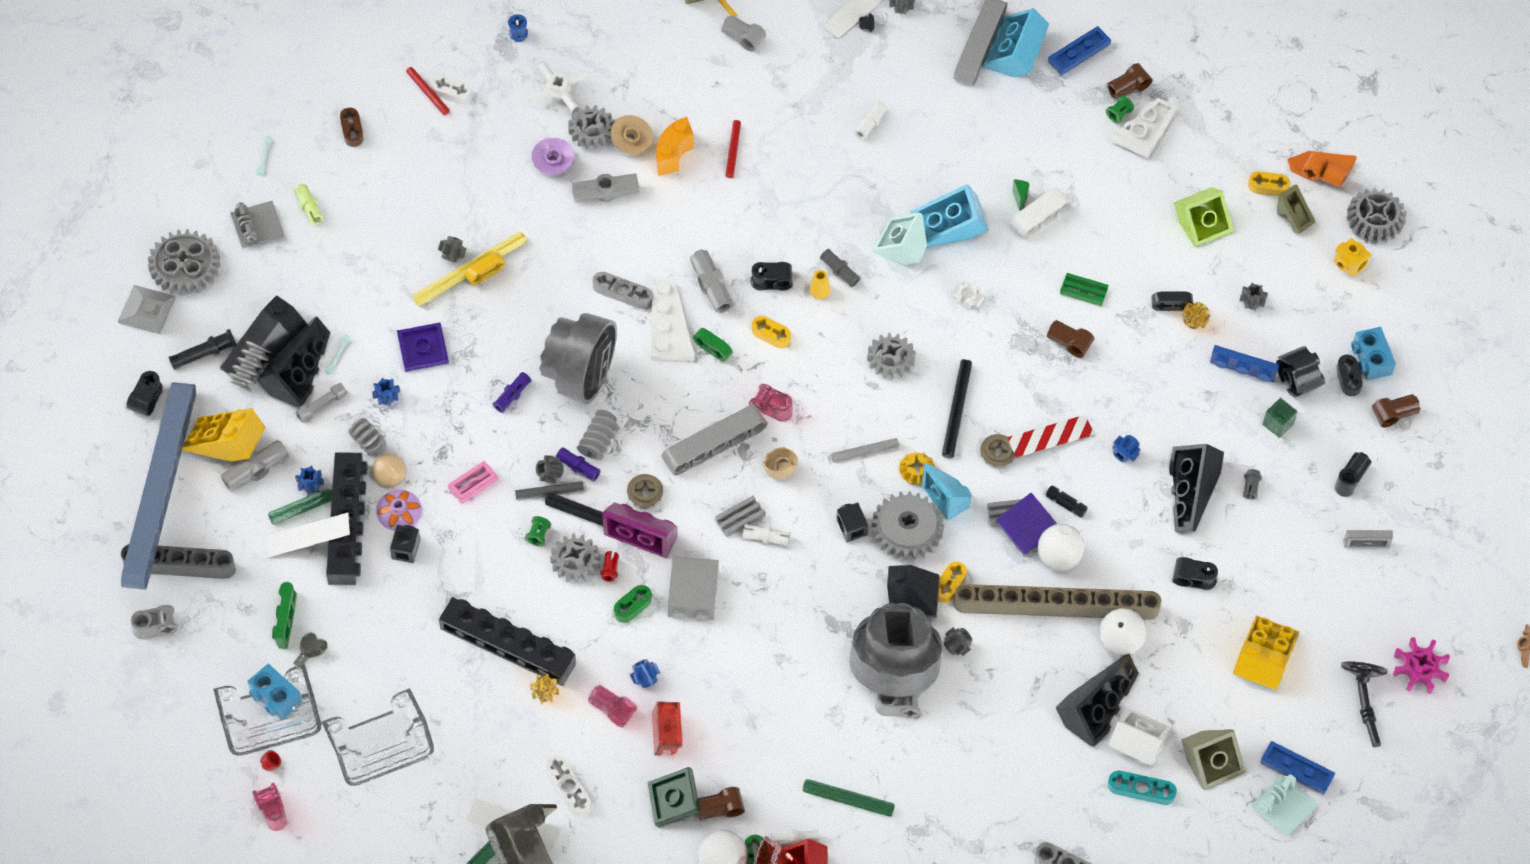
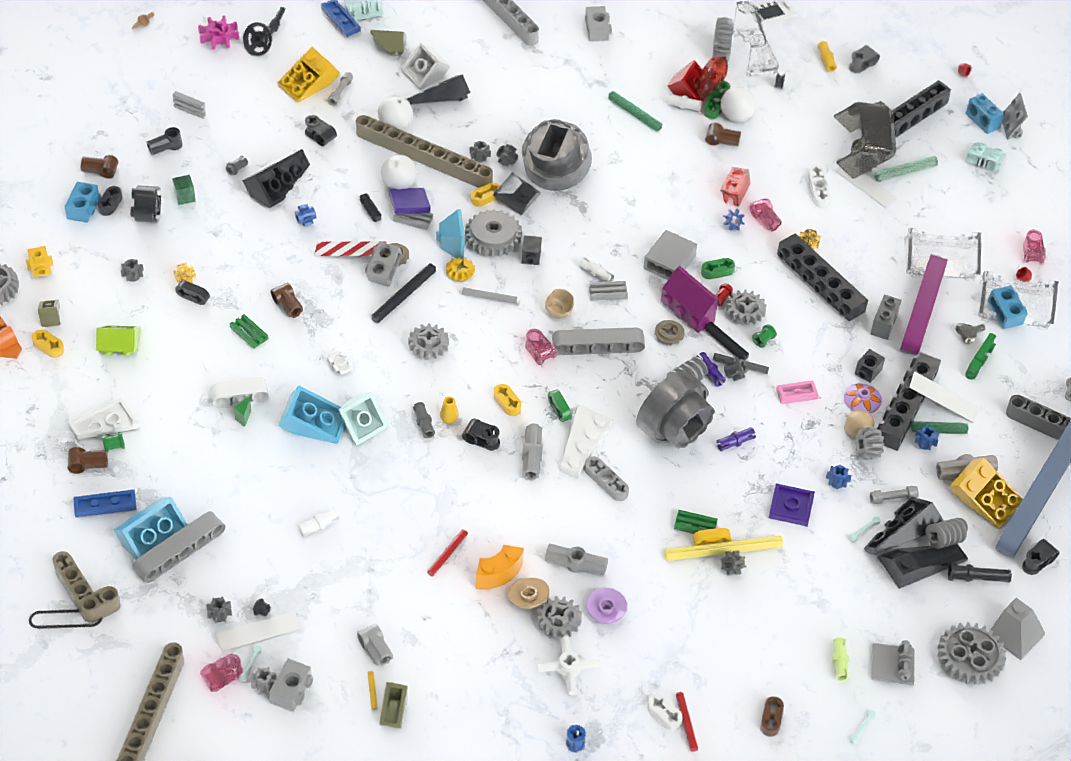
camera: 155 degrees left, 10 degrees down
tile [647,767,701,828] -> none
teal beam [1108,770,1177,805] -> none
blue plate [1210,345,1279,383] -> none
none -> light grey bar [327,72,354,106]
none -> light grey brick [365,241,402,287]
none -> dark grey gear [469,141,491,163]
none -> green tile [674,510,718,534]
none -> dark grey brick [870,294,902,340]
none -> magenta beam [900,254,948,355]

